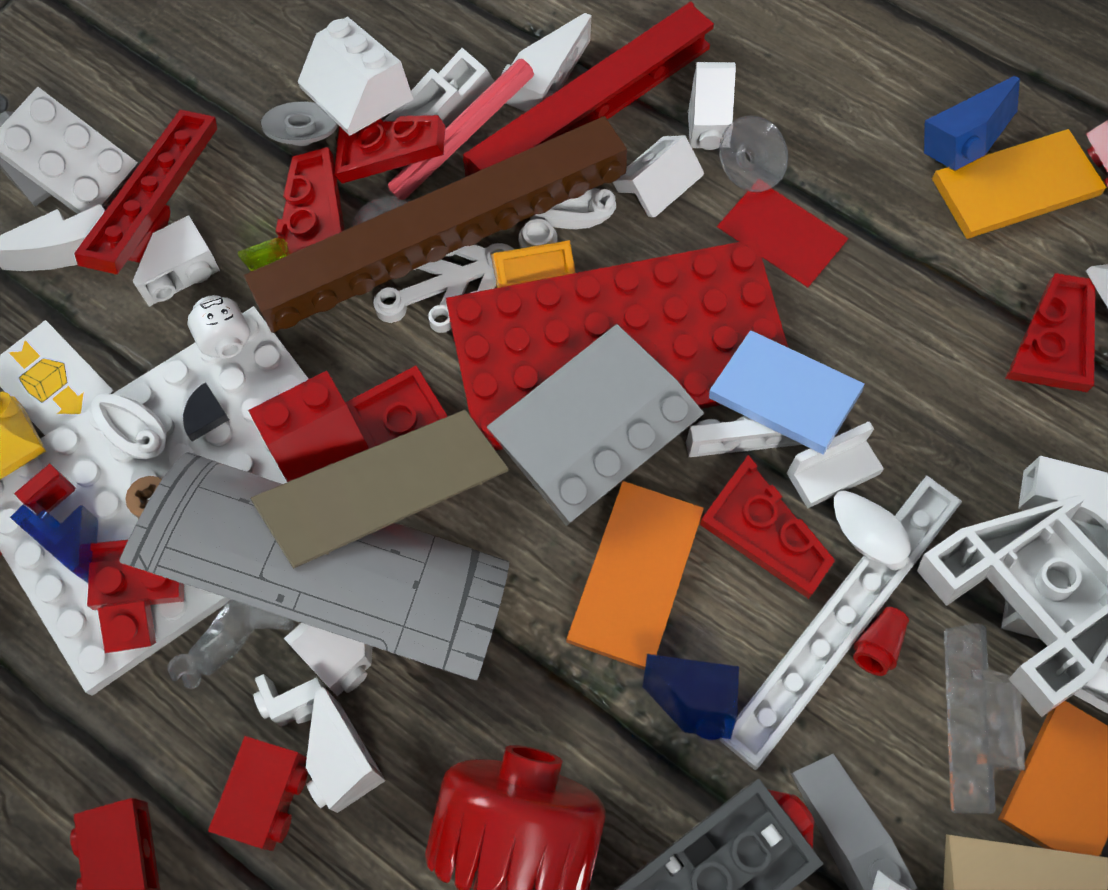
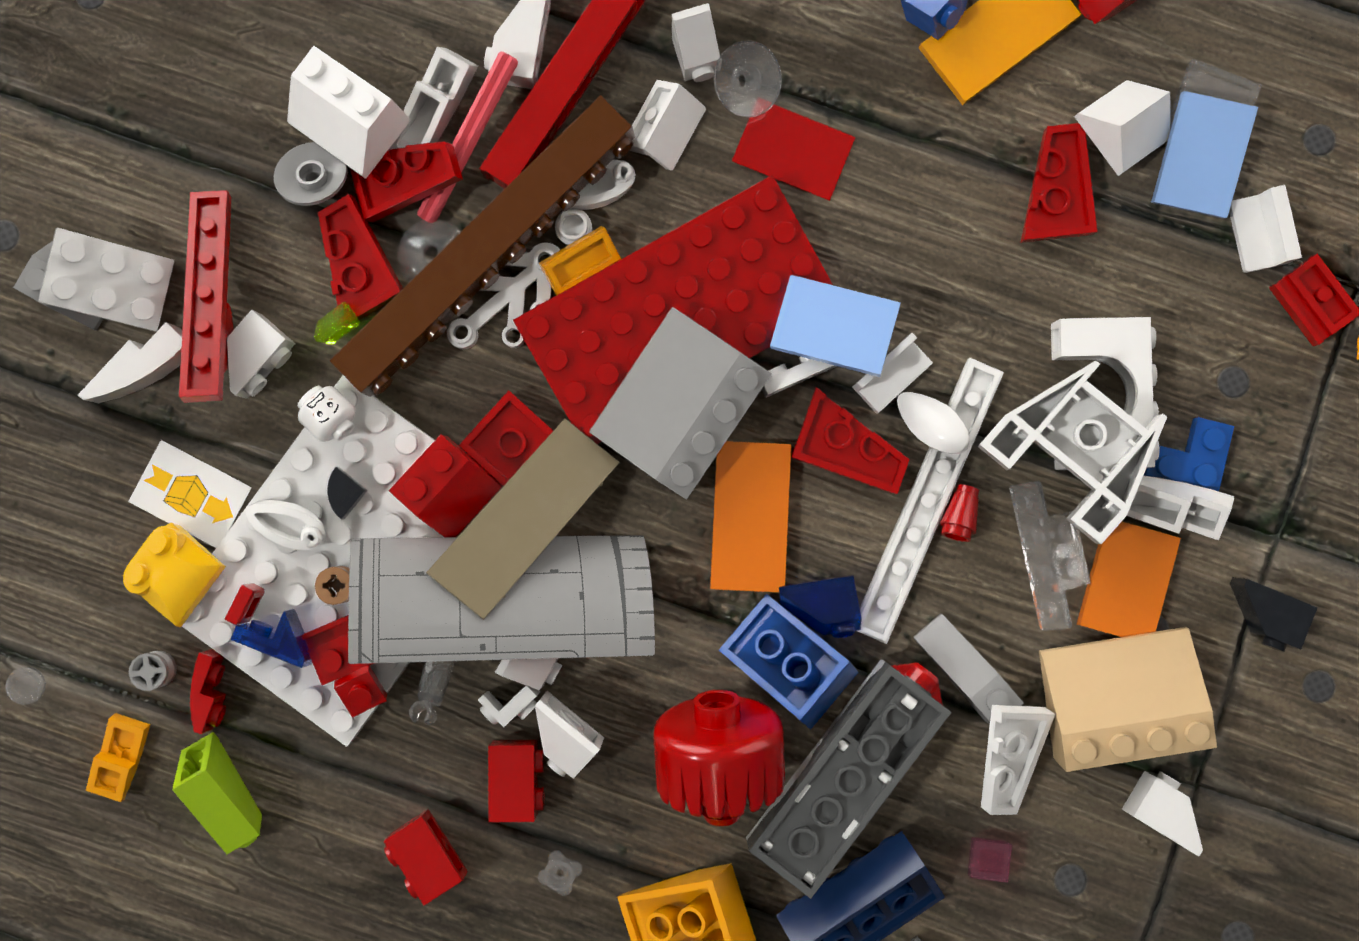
camera: 15 degrees left, 20 degrees up
none -> blue slope [719,594,859,730]

